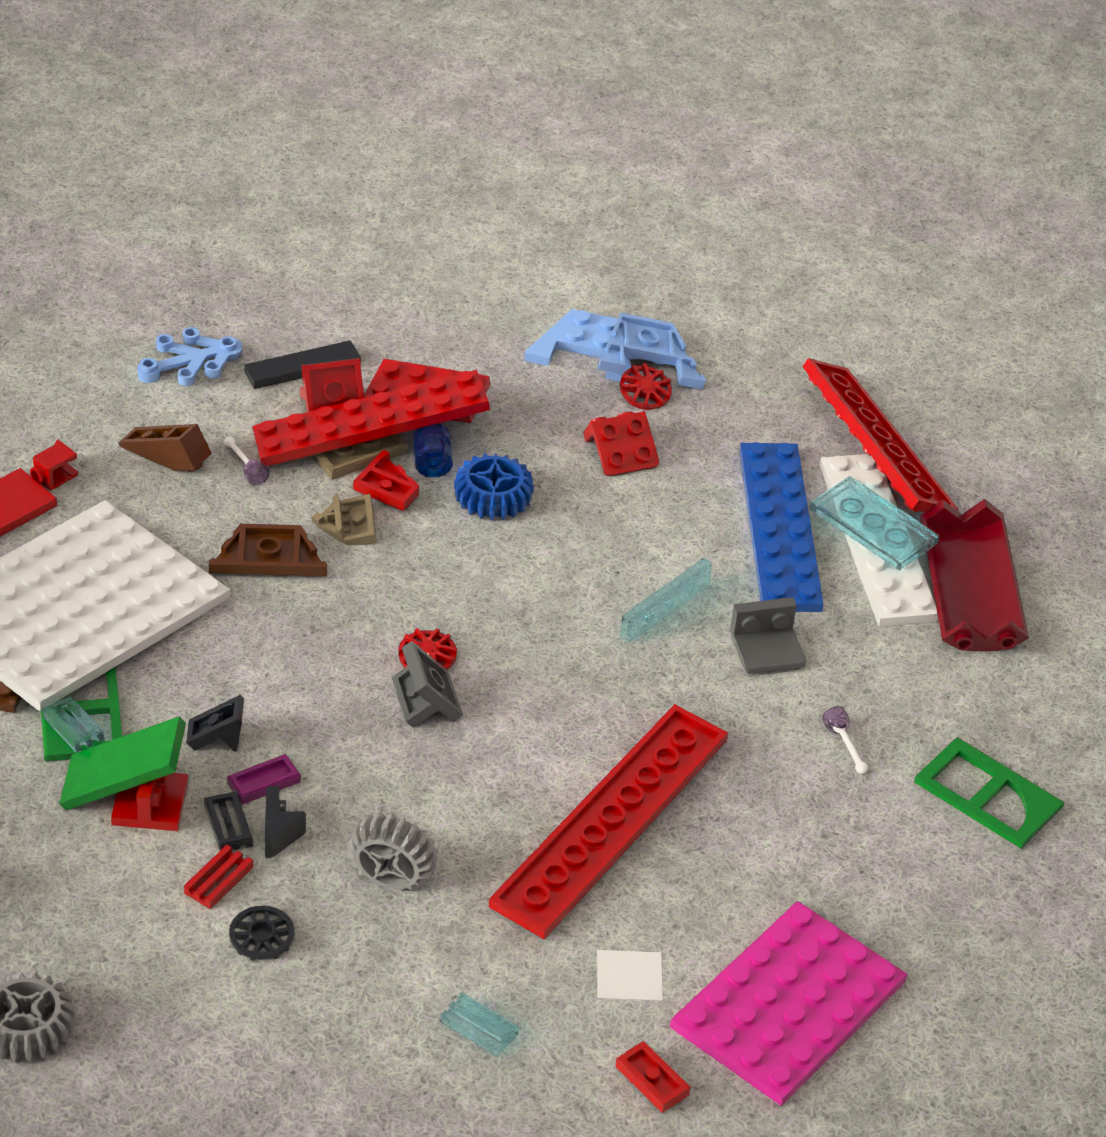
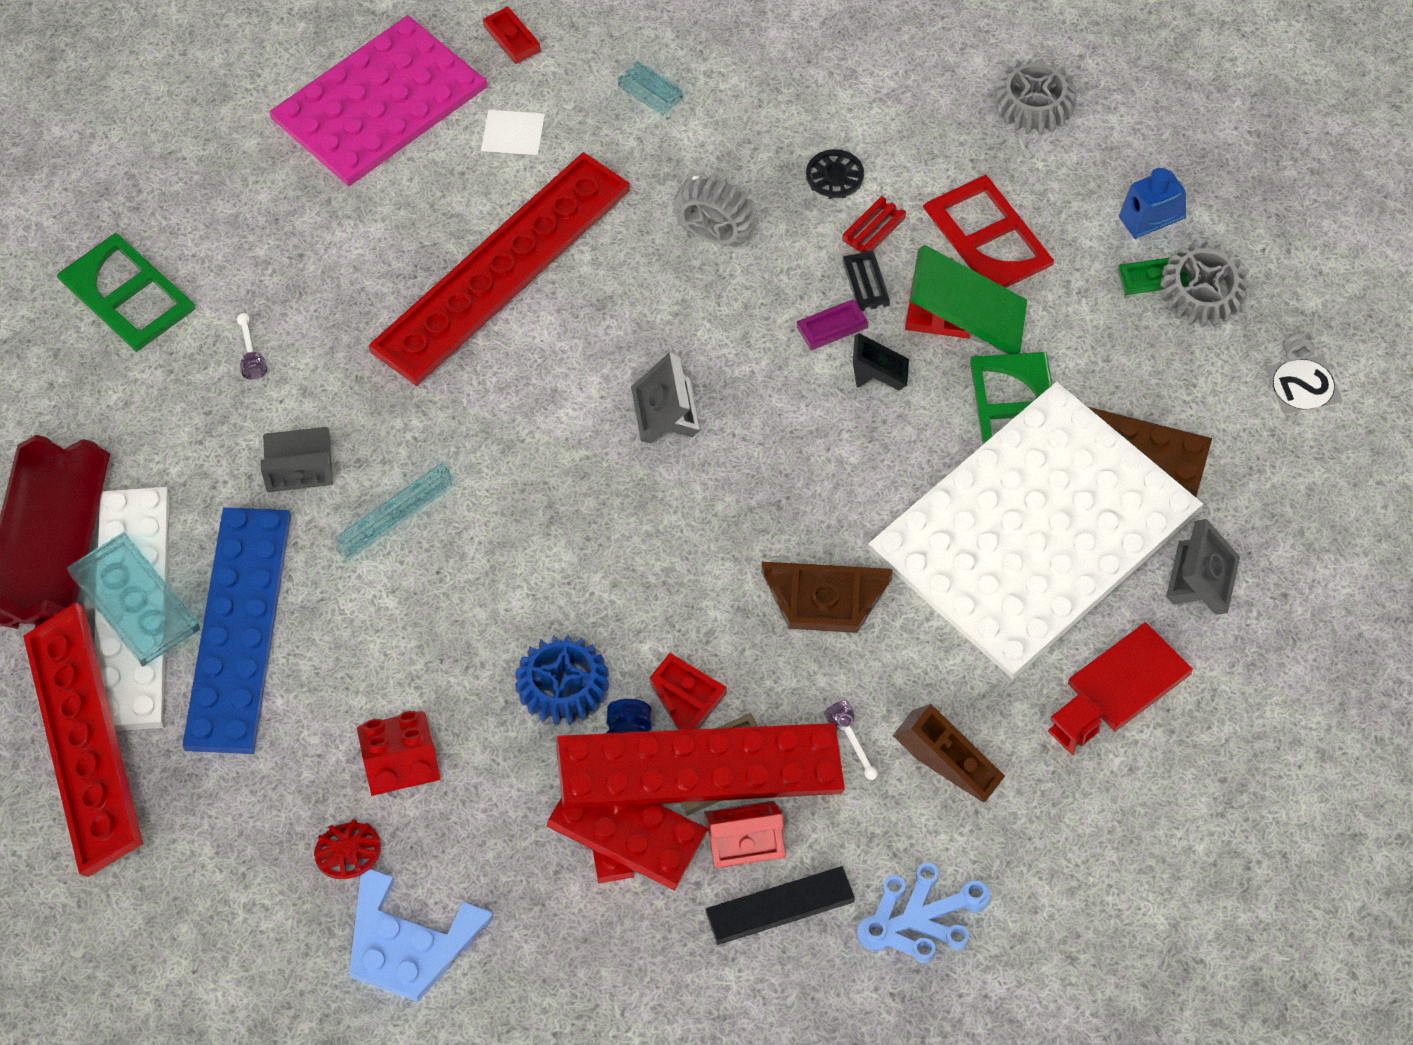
camera: 170 degrees left, 15 degrees up
clear light blue tile [42,696,105,753] -> none
black slope [265,786,306,858] -> none
dark tan slope [311,494,377,545] -> none
red wheel [398,628,457,670] -> none
light blue wing [598,312,706,389] -> none
none -> red window [923,175,1054,288]

